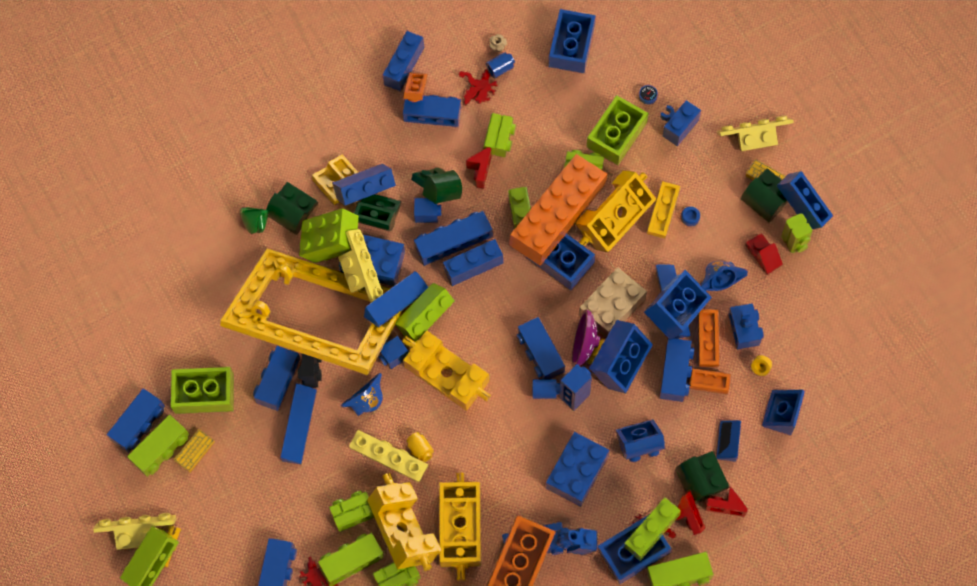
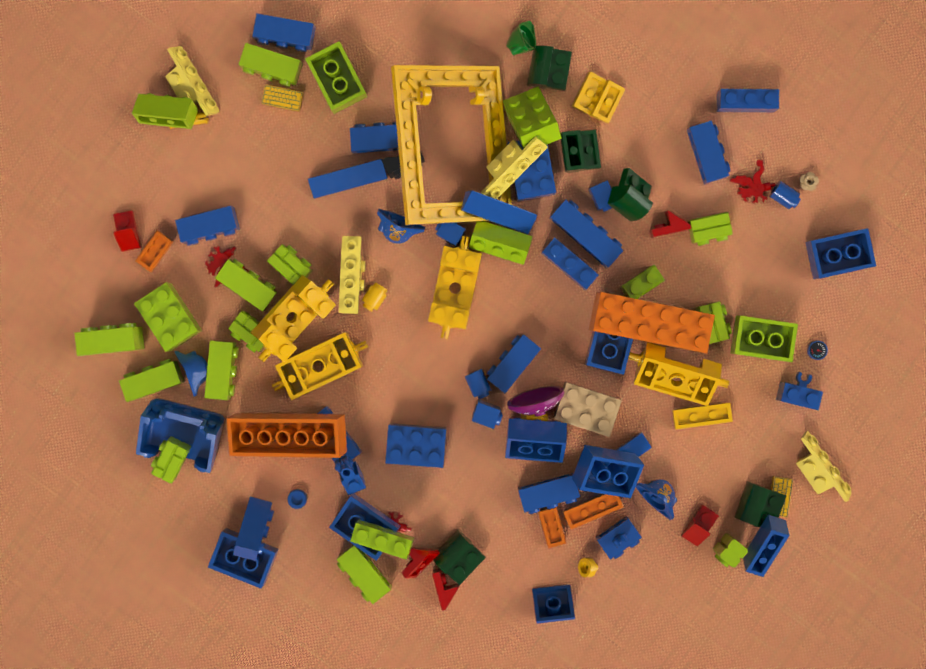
camera: 65 degrees right, 20 degrees up
blue brick [332,163,396,205] -> none
orange plate [404,72,428,102] -> none
blue brick [616,419,665,462] -> none
blue tile [681,207,700,226] -> none
blue slope [716,420,741,462] -> none

